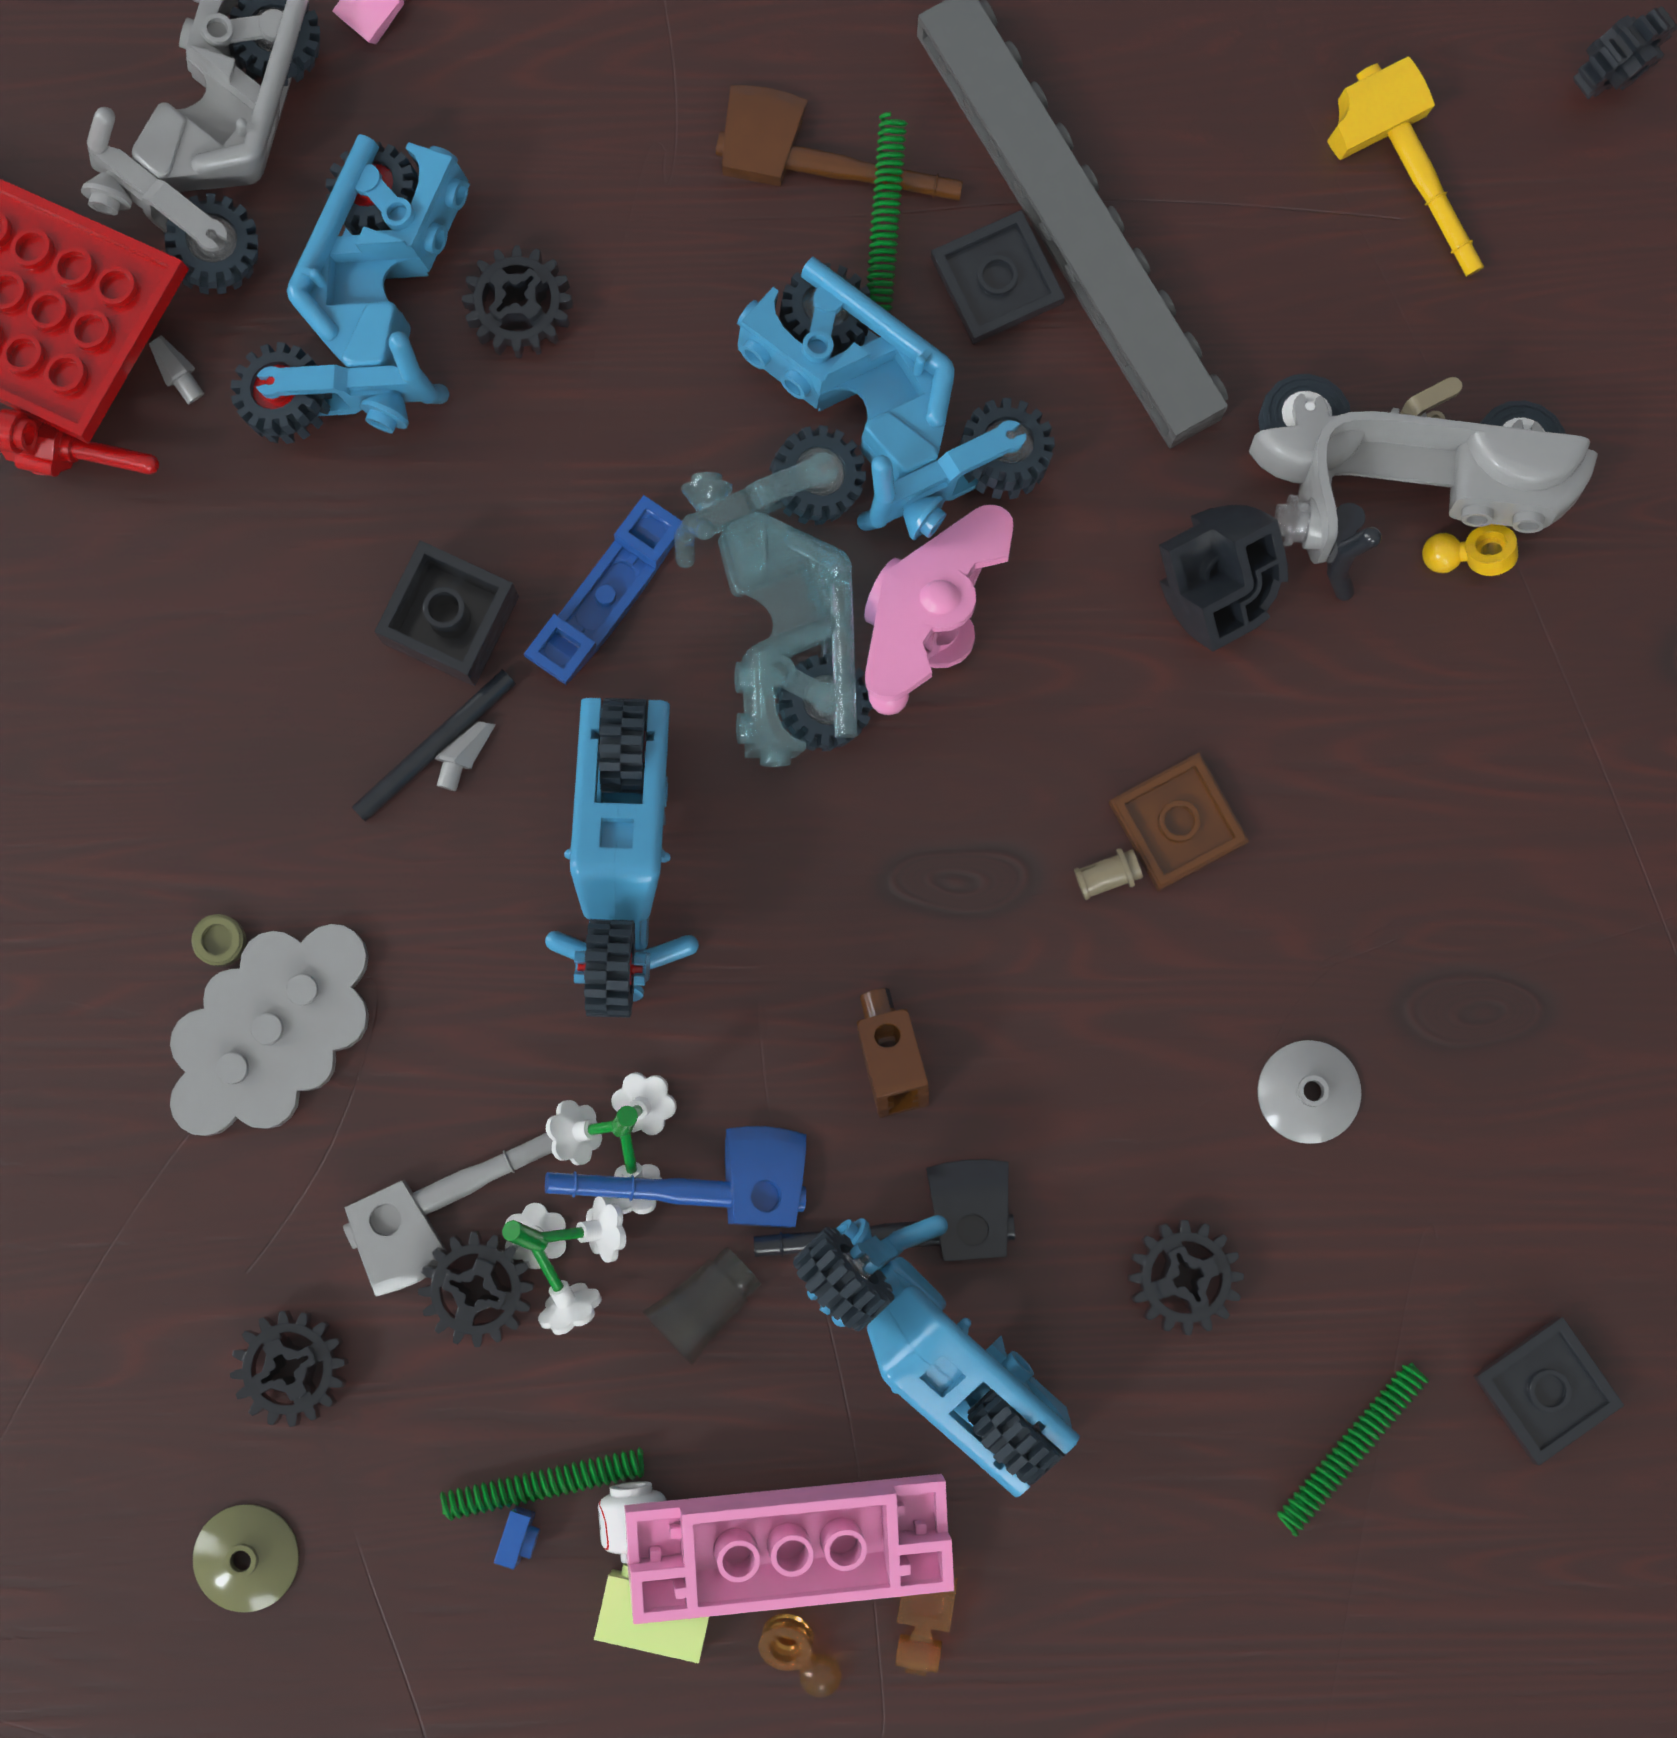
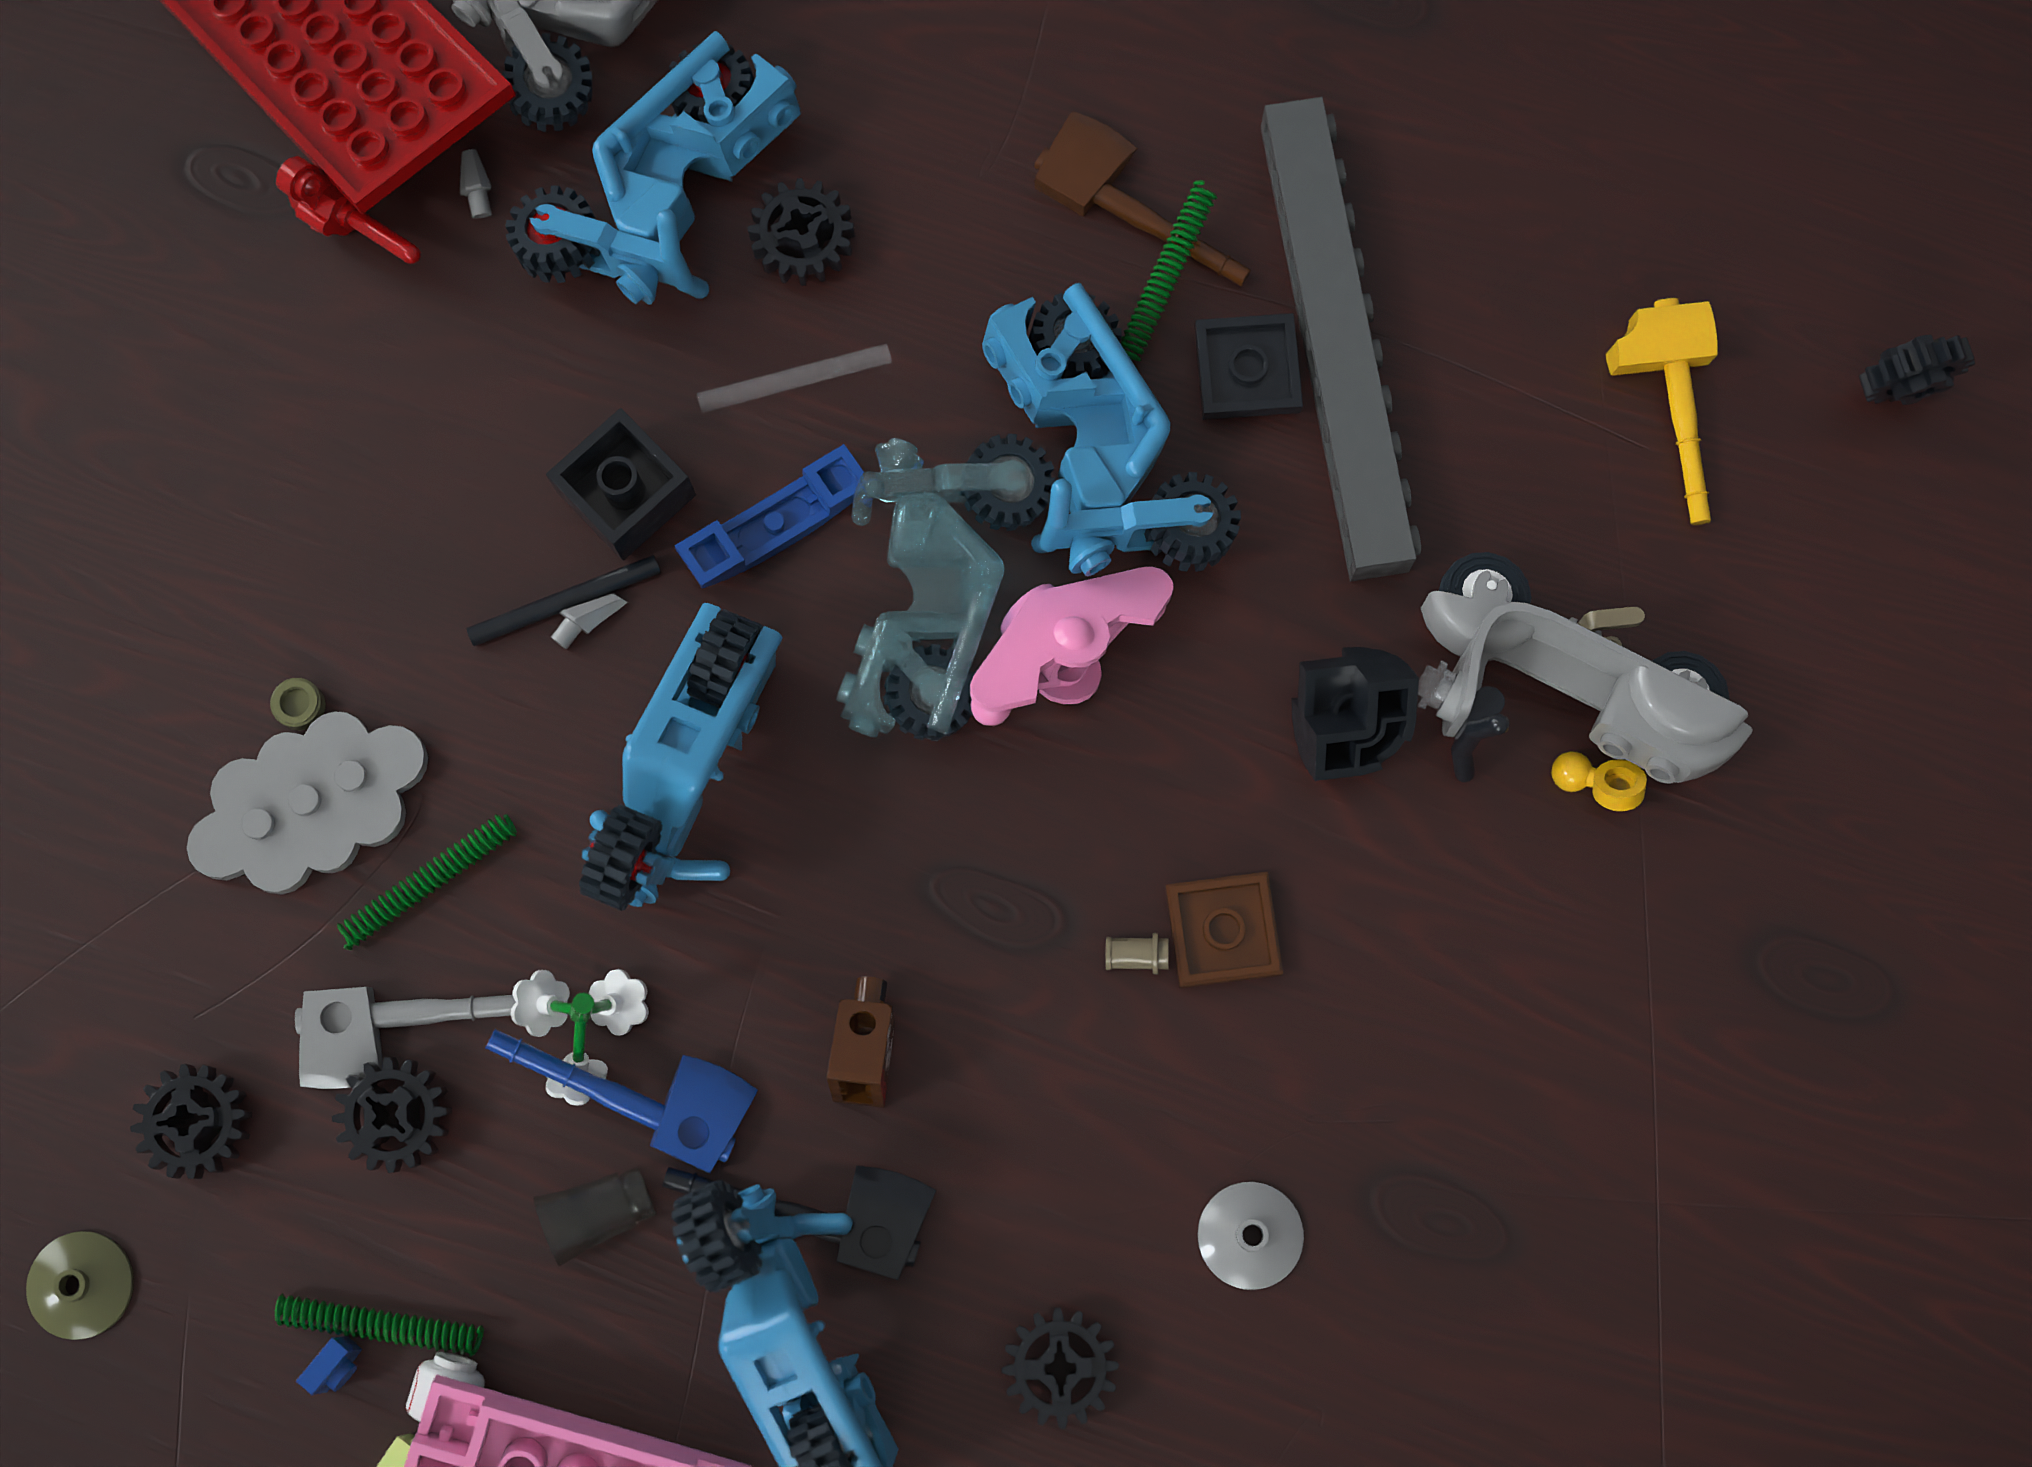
camera: 25 degrees right, 5 degrees down
white plant [502,1197,626,1335] -> none
none -> green piece [337,814,517,951]
none -> clear bar [697,343,892,412]

